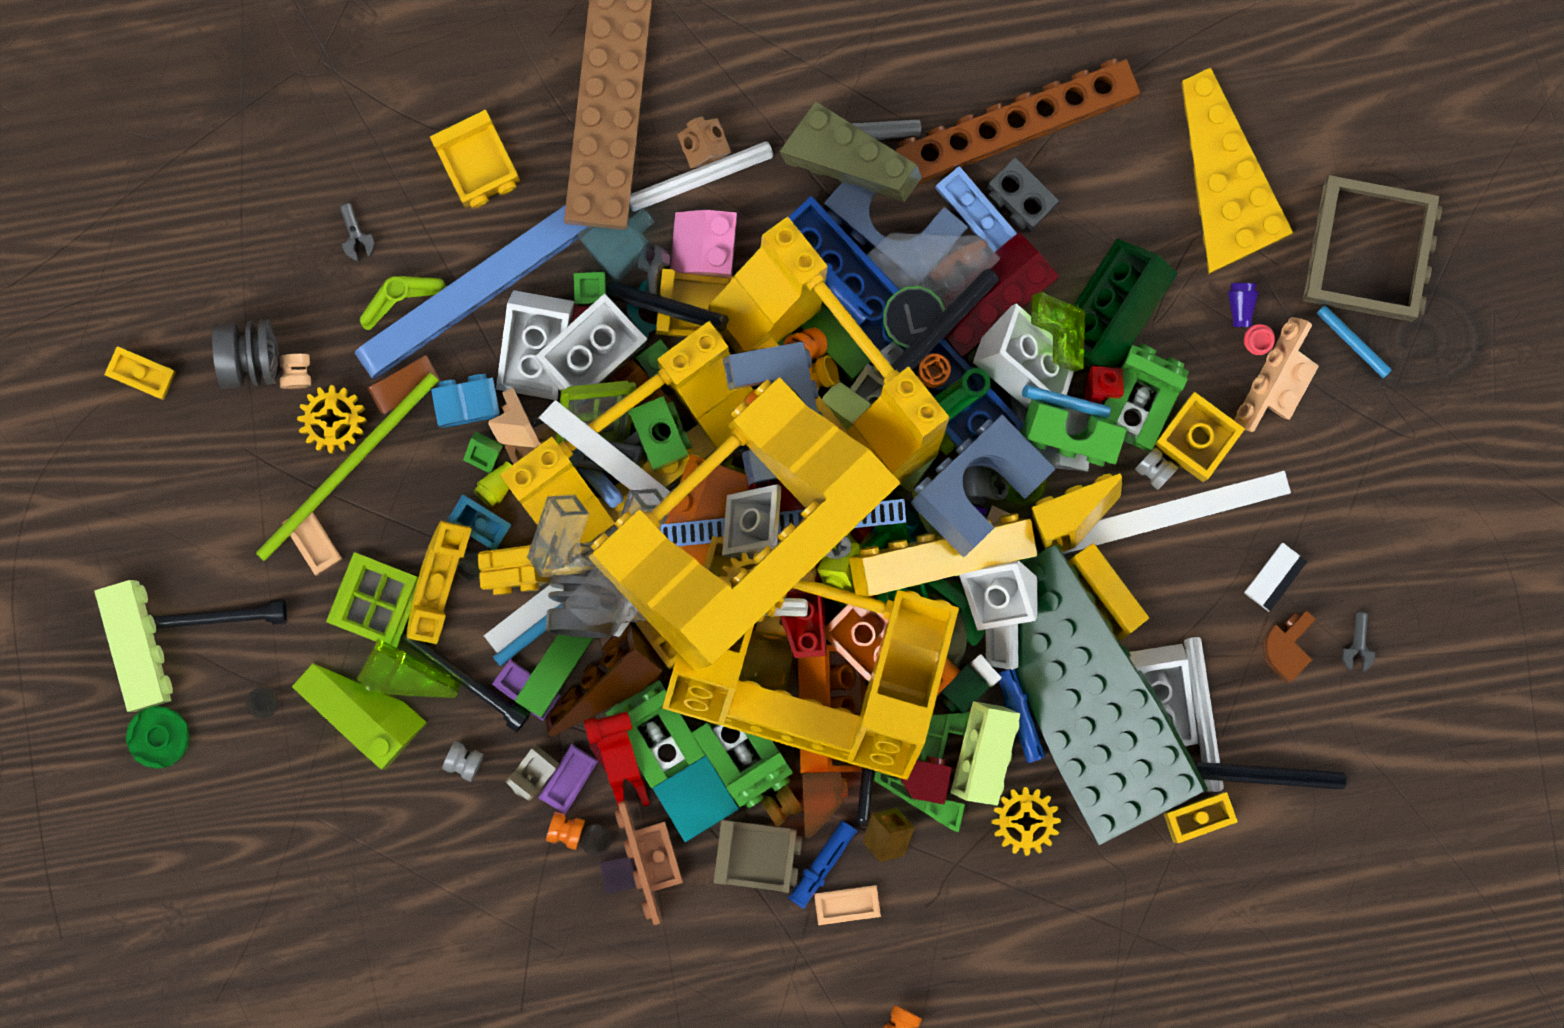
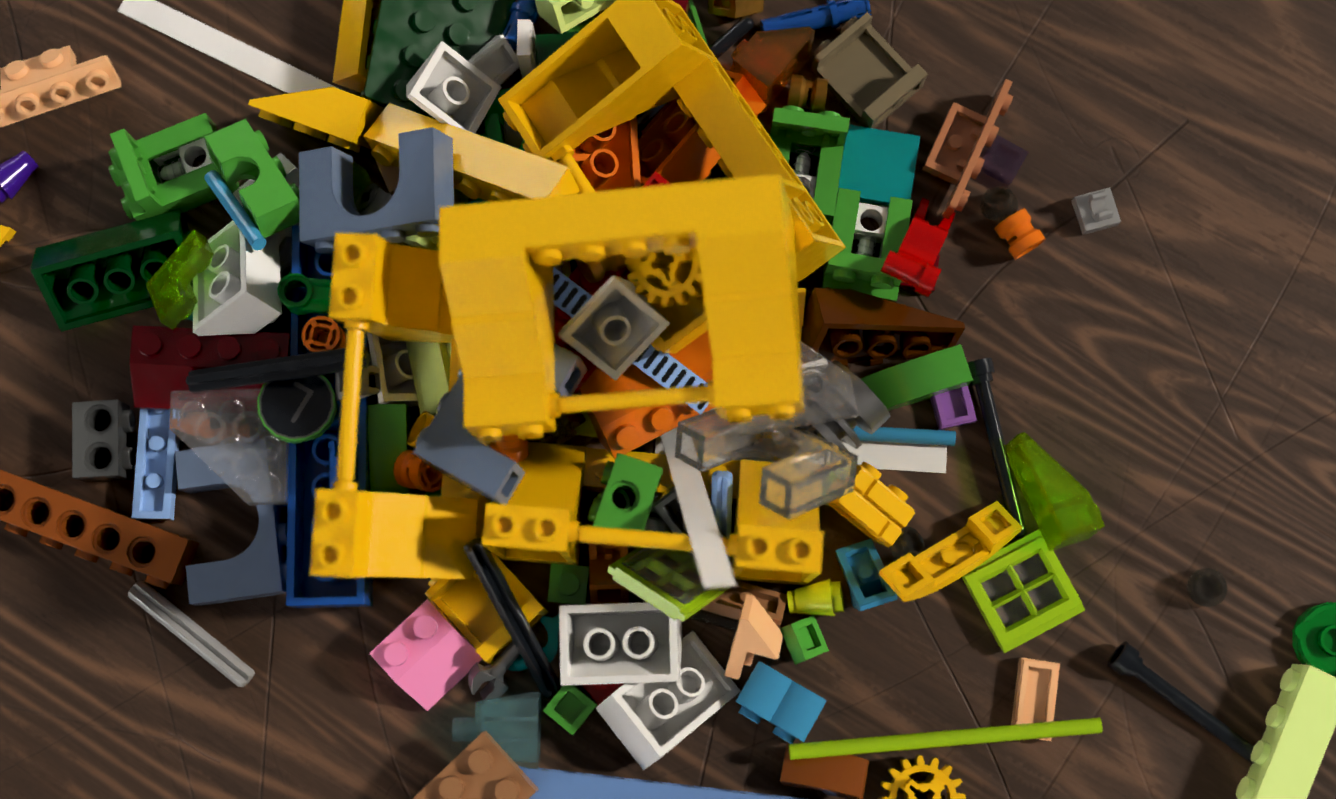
camera: 135 degrees left, 5 degrees down
lime wedge [292,663,427,770] -> none
light grey wheel [442,741,484,782] -> none
dark tan bracket [506,745,560,801] -> none
medium lavender tile [539,744,599,814] -> none
white axle [630,141,773,212] -> none
medium nougat brick [677,117,731,168] -> none
olive wedge [779,101,922,202] -> none
red bracket [1084,366,1124,404] -> none
light grey wheel [1135,446,1179,490] -> none
yellow brick [1154,392,1245,482] -> none
coral plate [1244,324,1275,355] -> none
none -> light grey tile [1071,187,1121,235]

